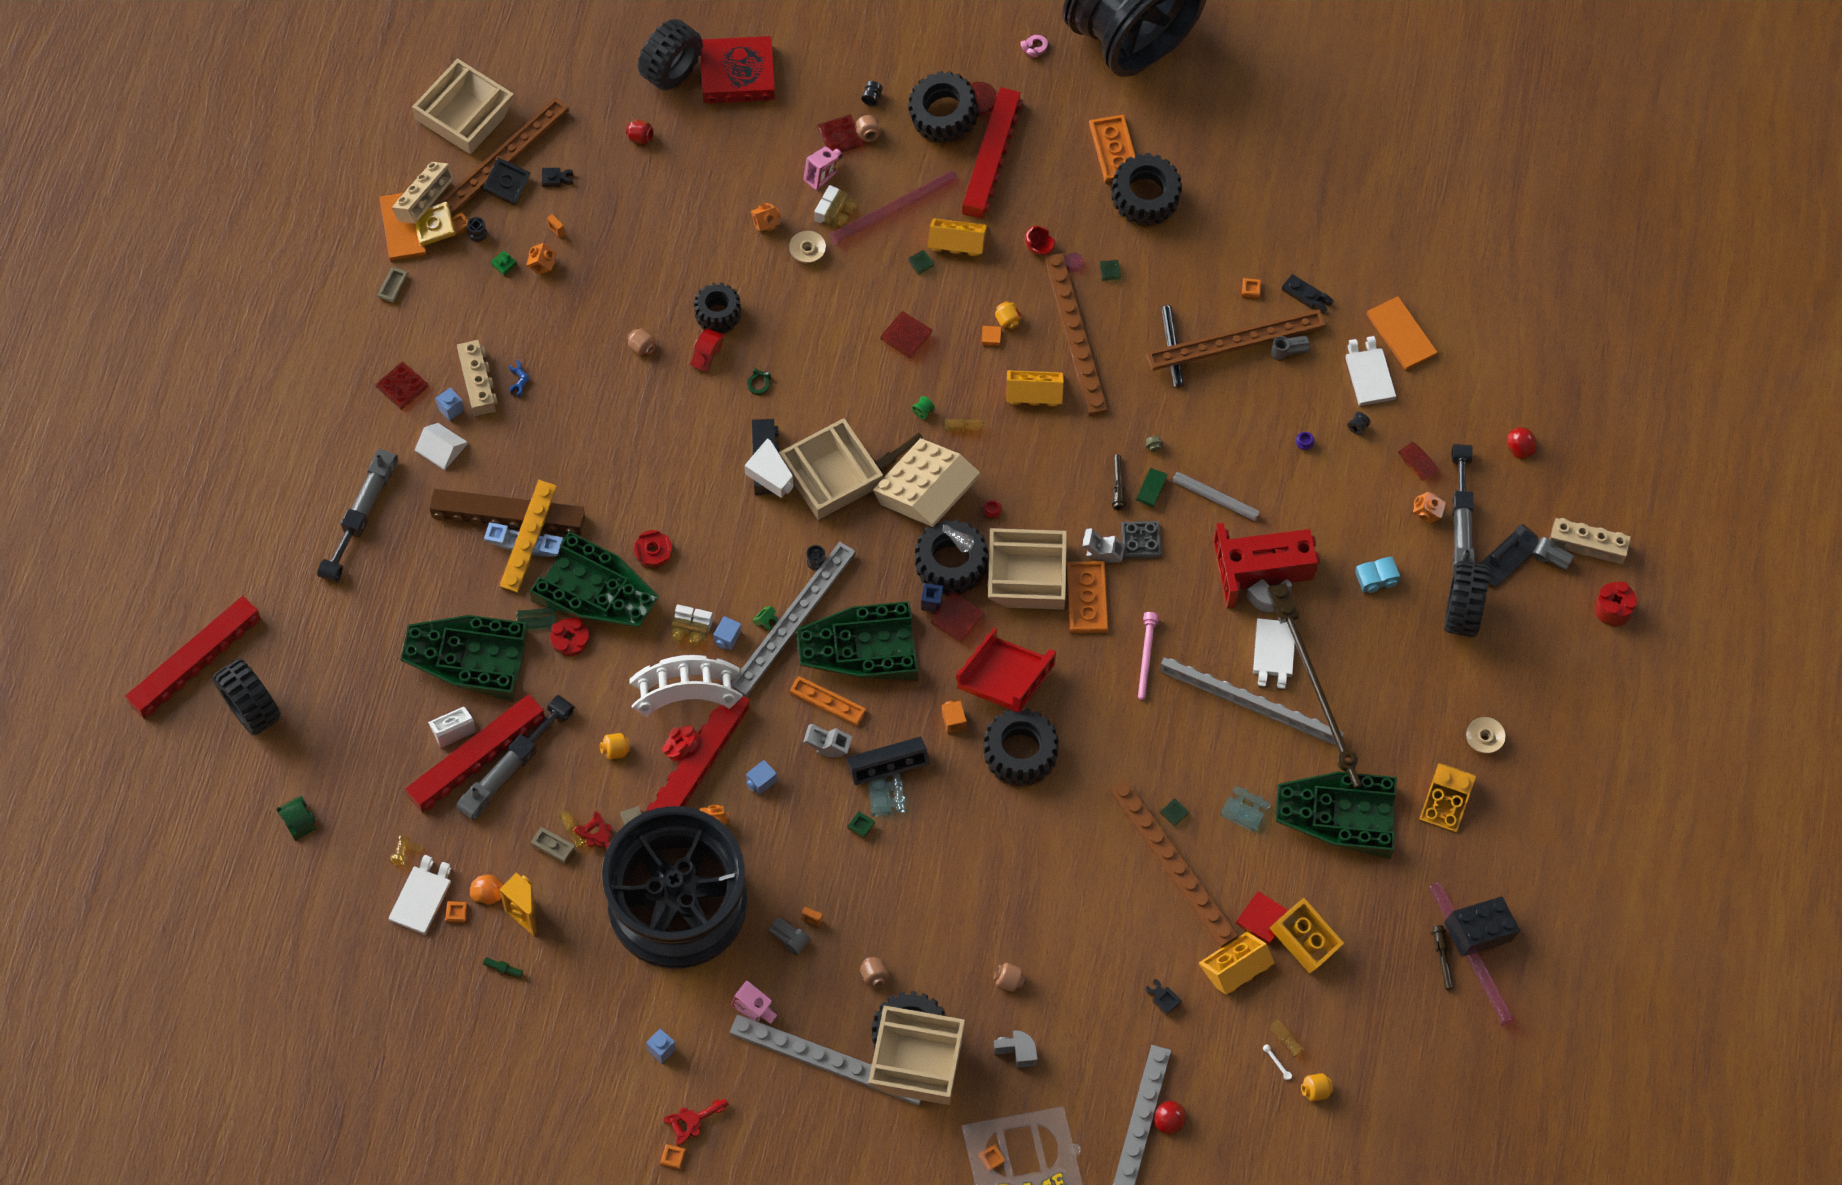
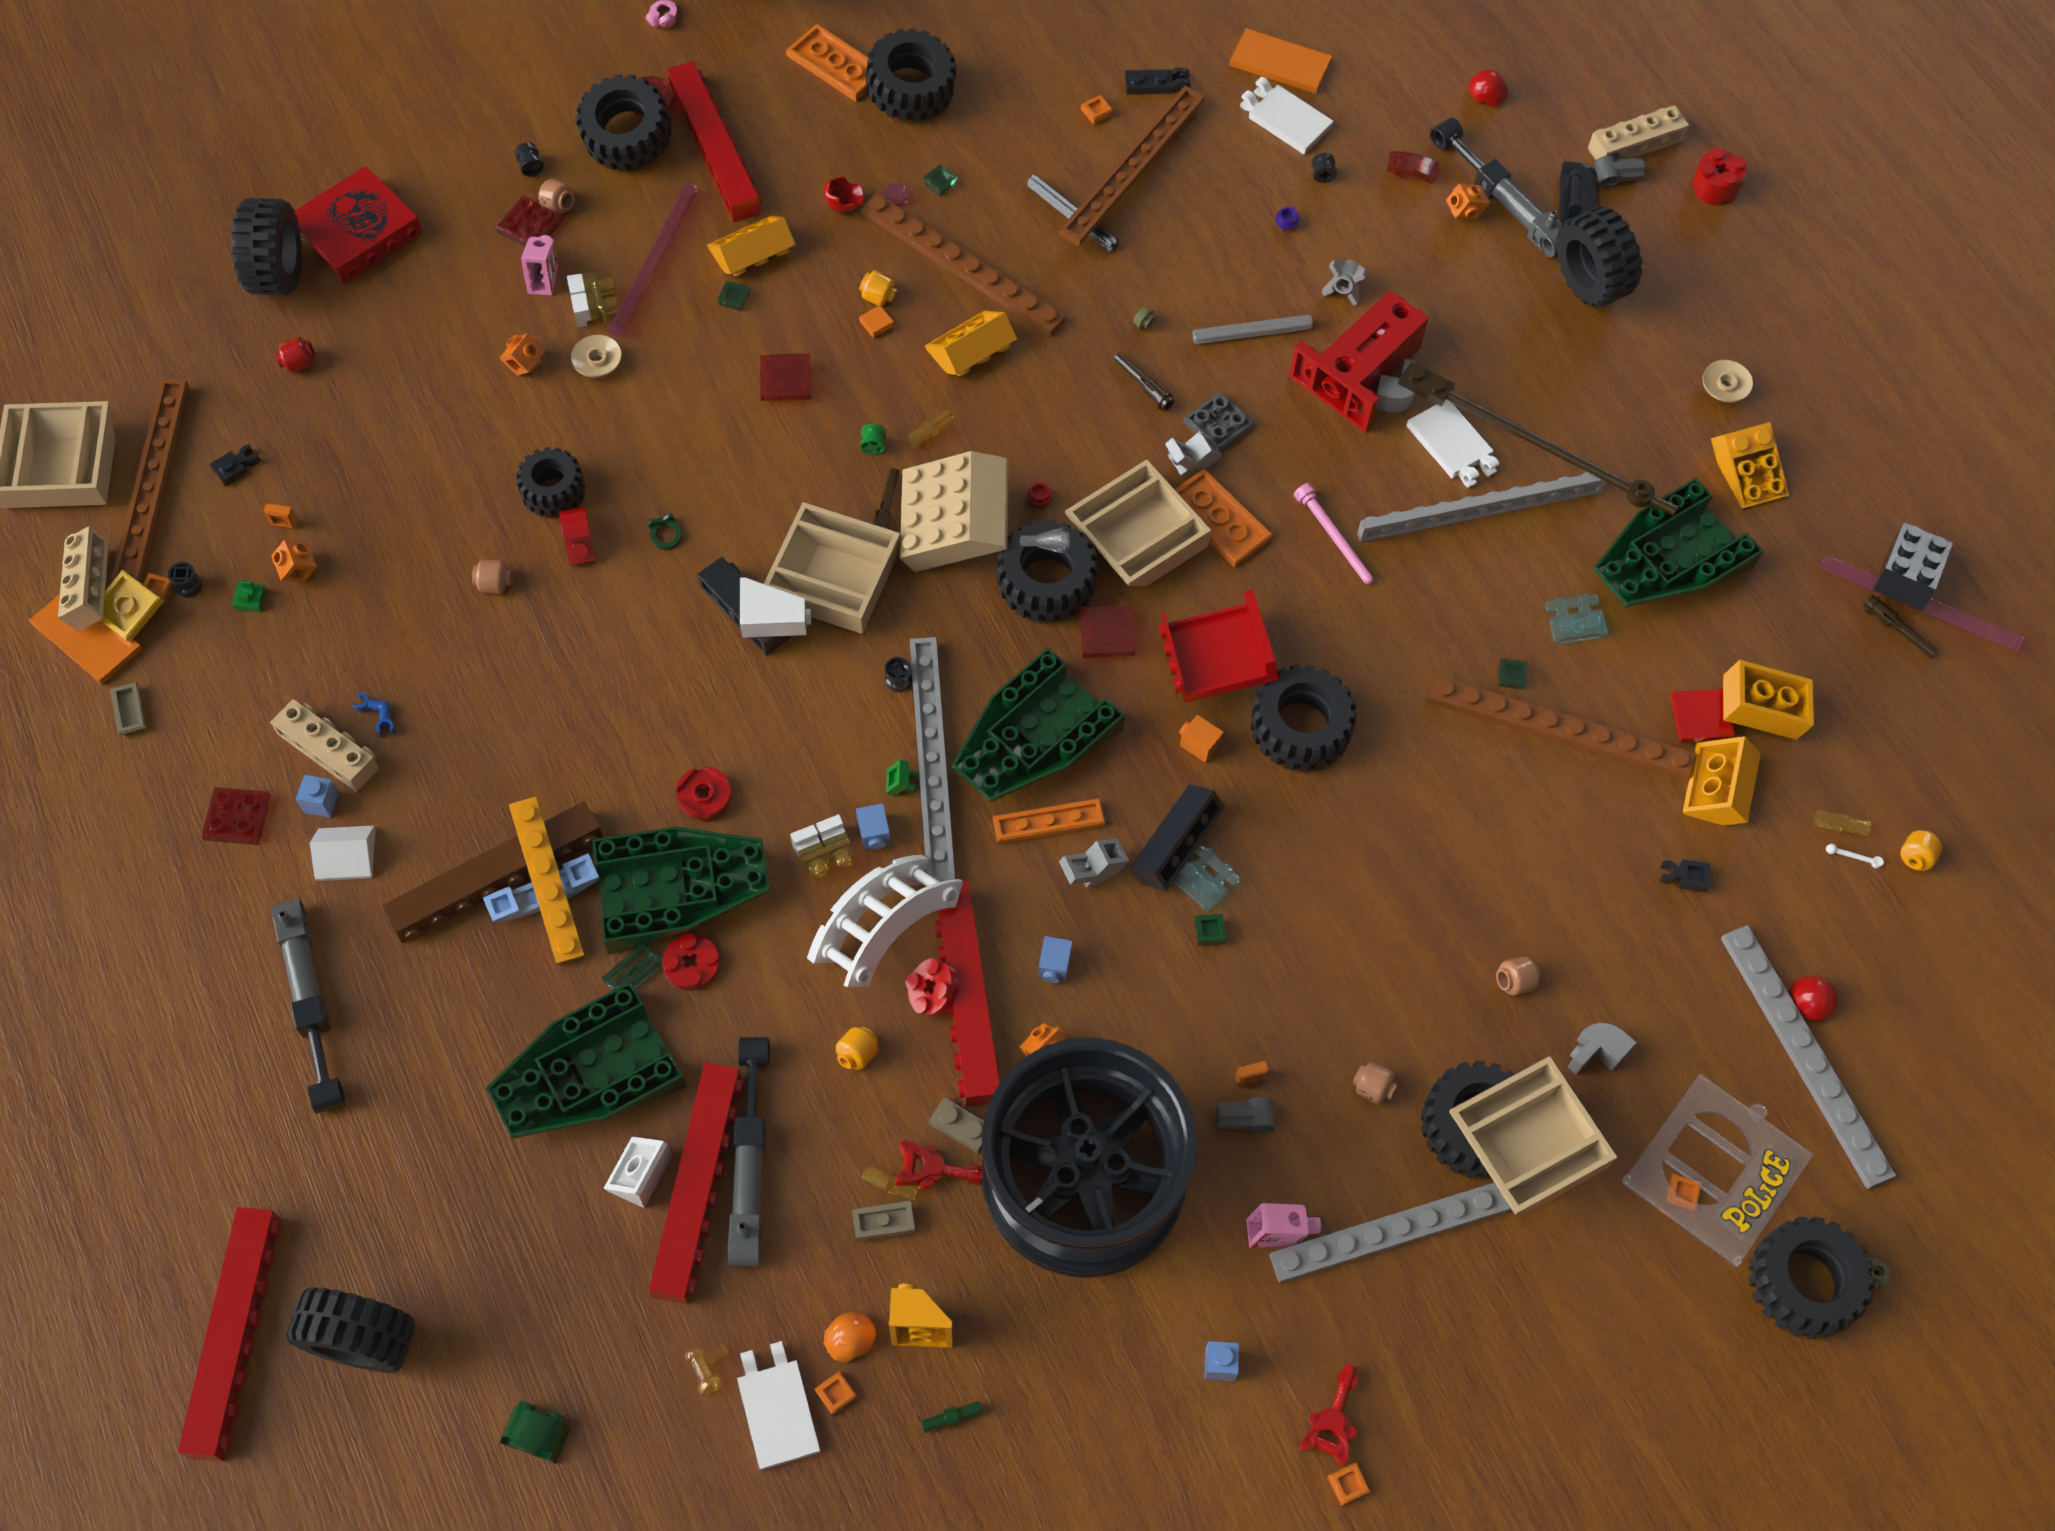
camera: 40 degrees left, 0 degrees up
black tile [482,157,531,205] -> none
dark blue brick [921,583,943,613] -> none
dark green slope [1136,468,1168,507] -> none
dark grey piece [1271,336,1309,360] -> none
medium azure brick [1355,557,1400,593] -> none
none -> light grey brick [1321,260,1367,306]

